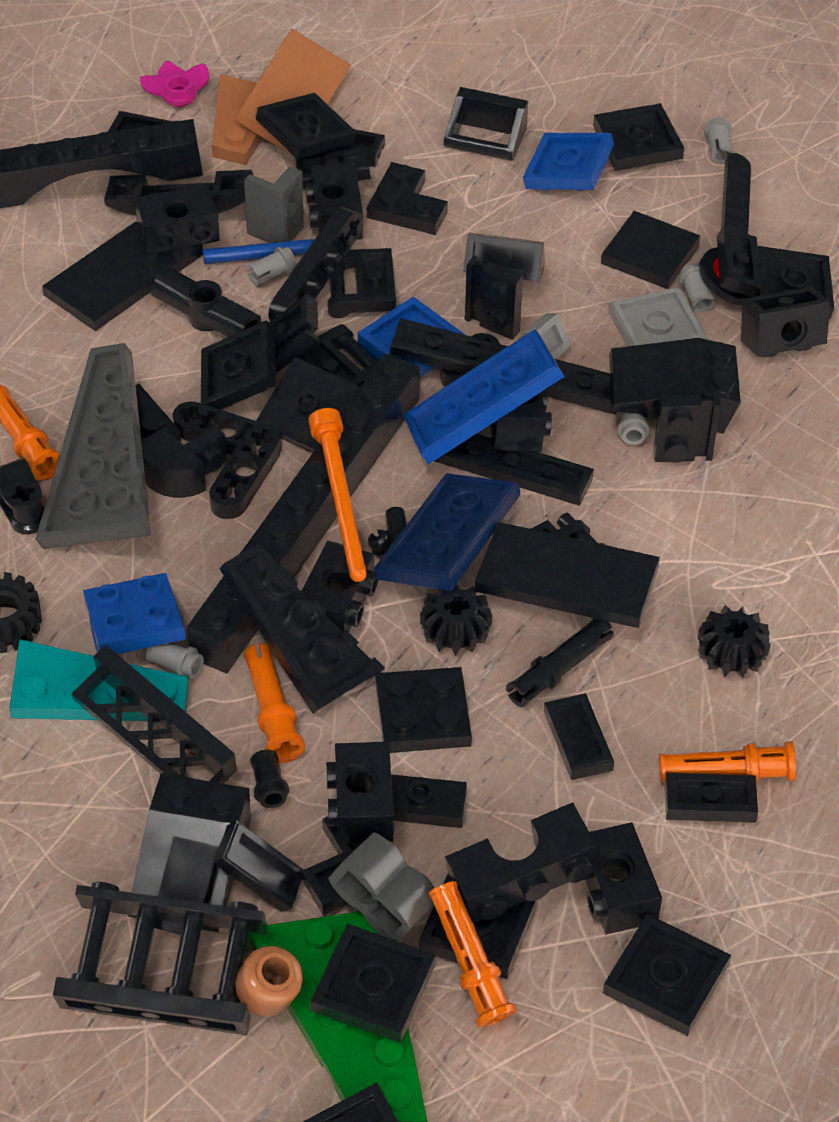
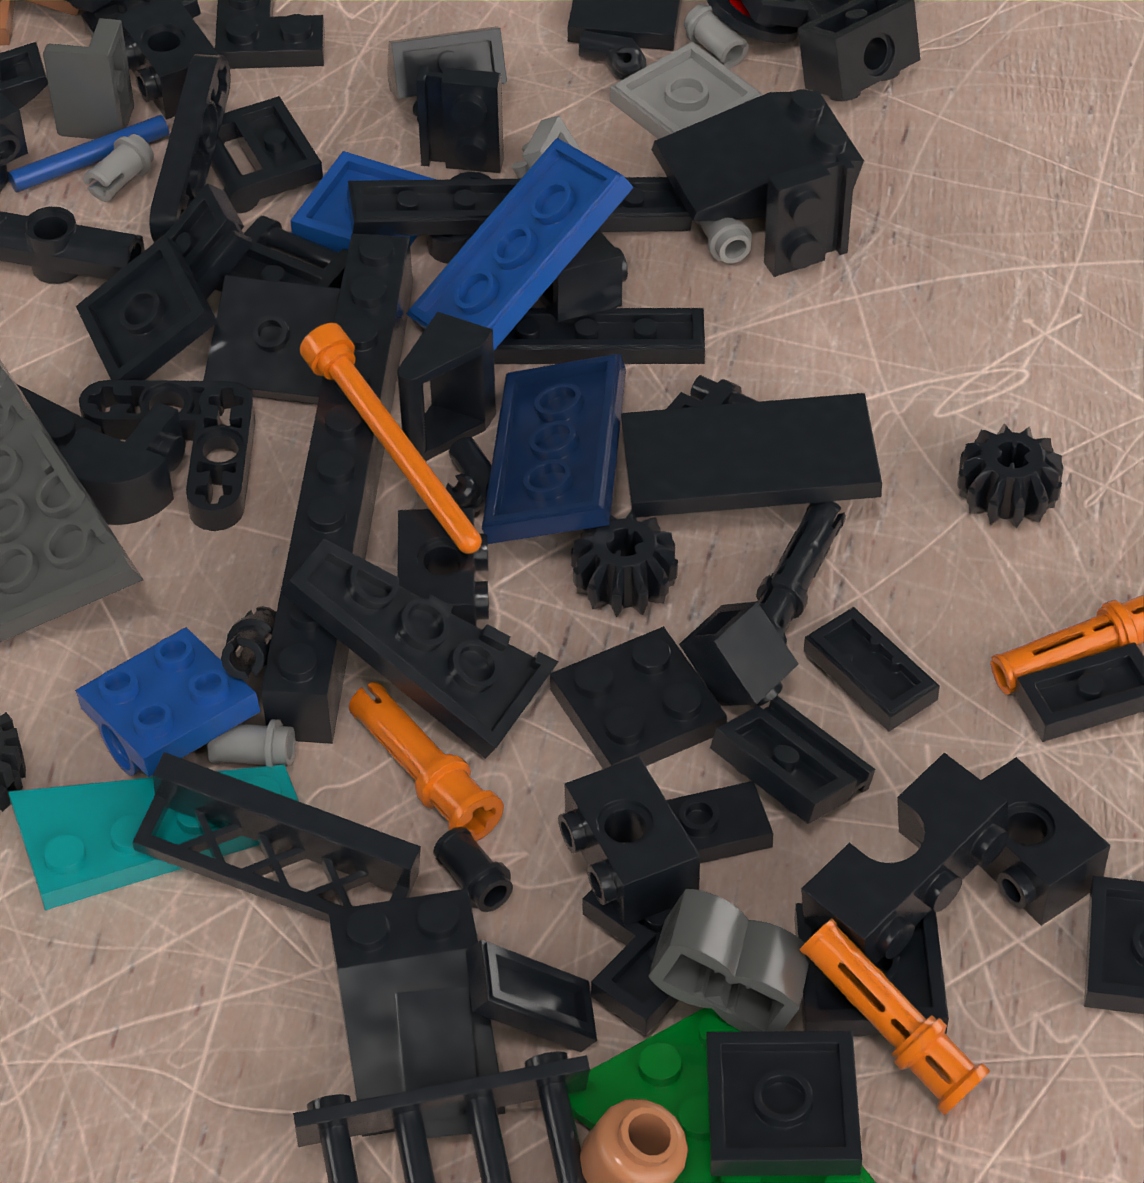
camera: 20 degrees left, 0 degrees up
none -> black pin [221,606,276,680]
none -> black tile [397,312,496,461]
none -> black arm [579,30,646,80]
none -> black brick [679,601,799,708]
none -> black plate [710,695,876,824]

